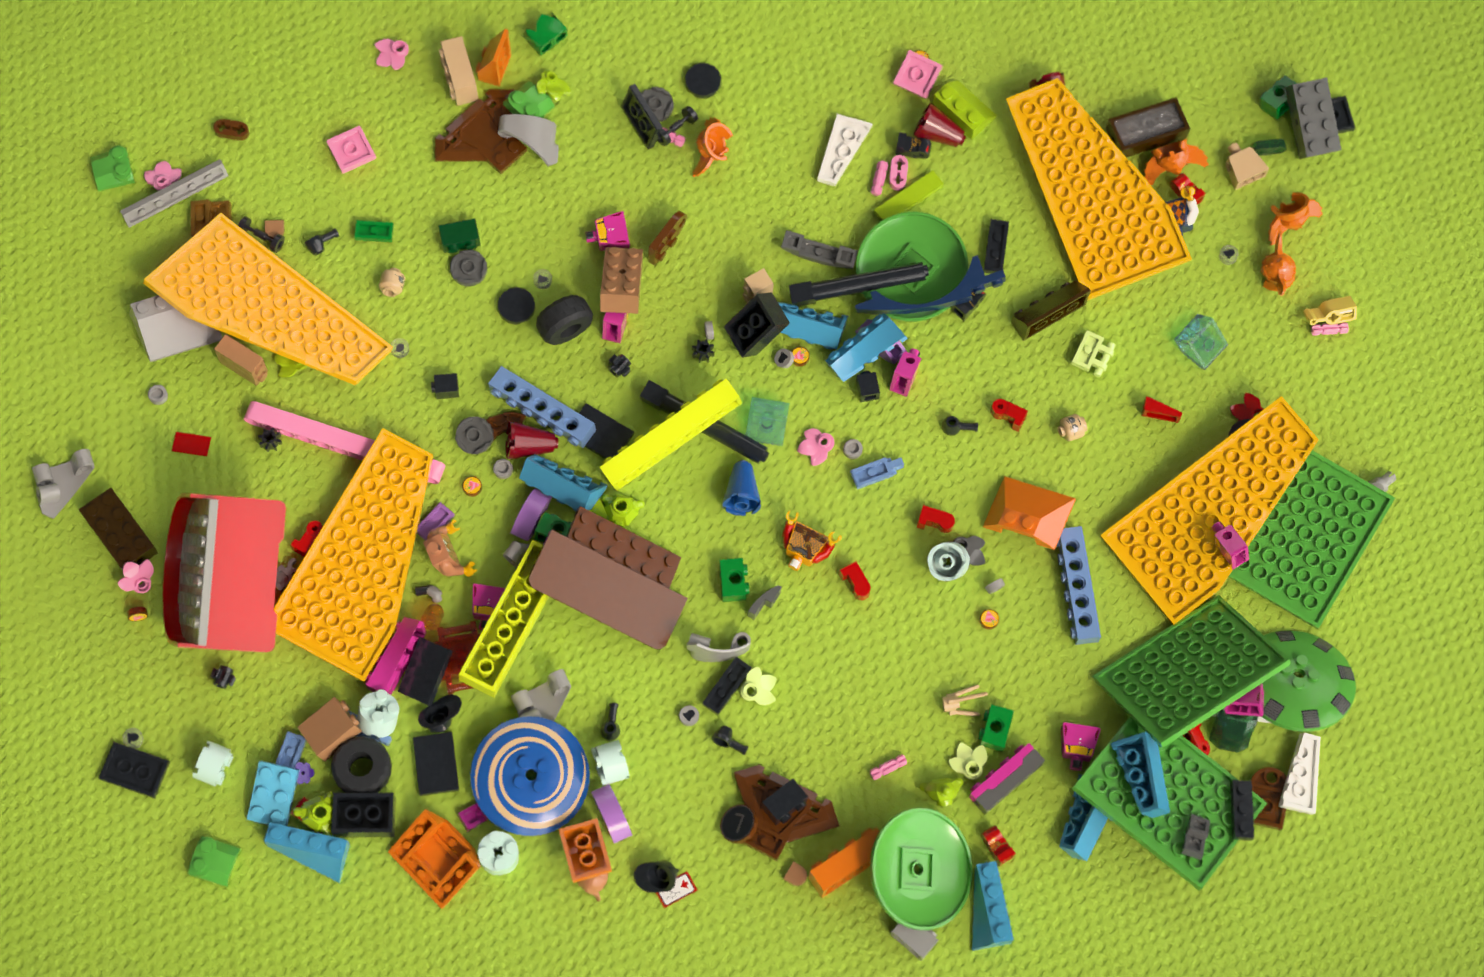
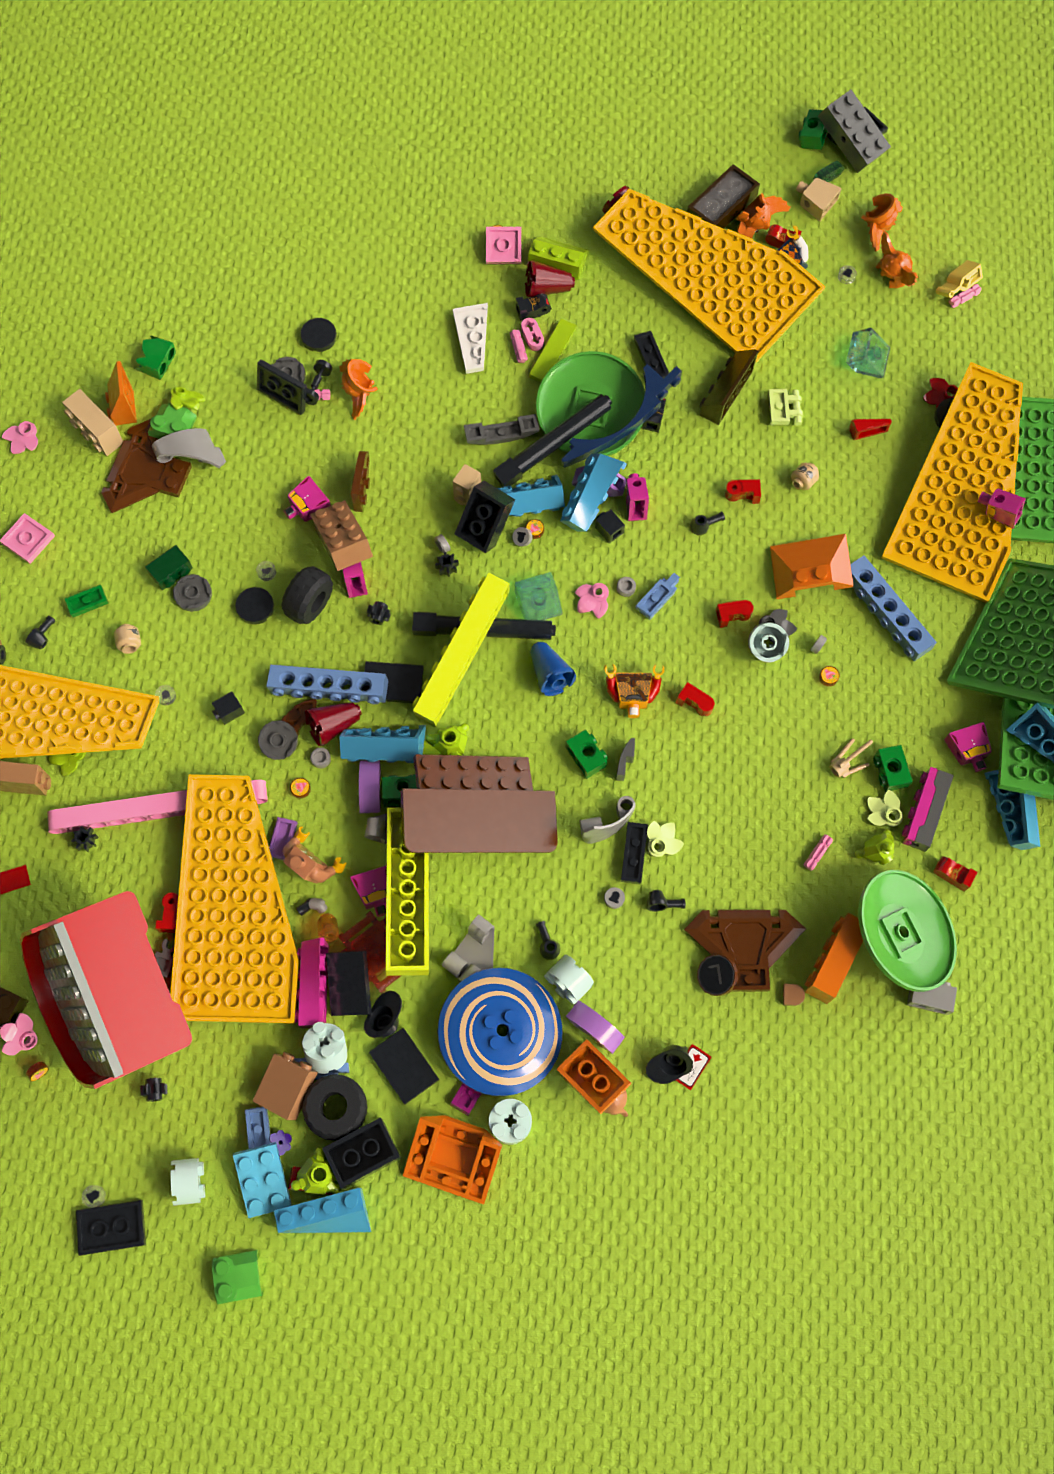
camera: 25 degrees left, 0 degrees up
black brick [761,779,808,825] -> none
dark azure wedge [972,861,1014,951] -> none

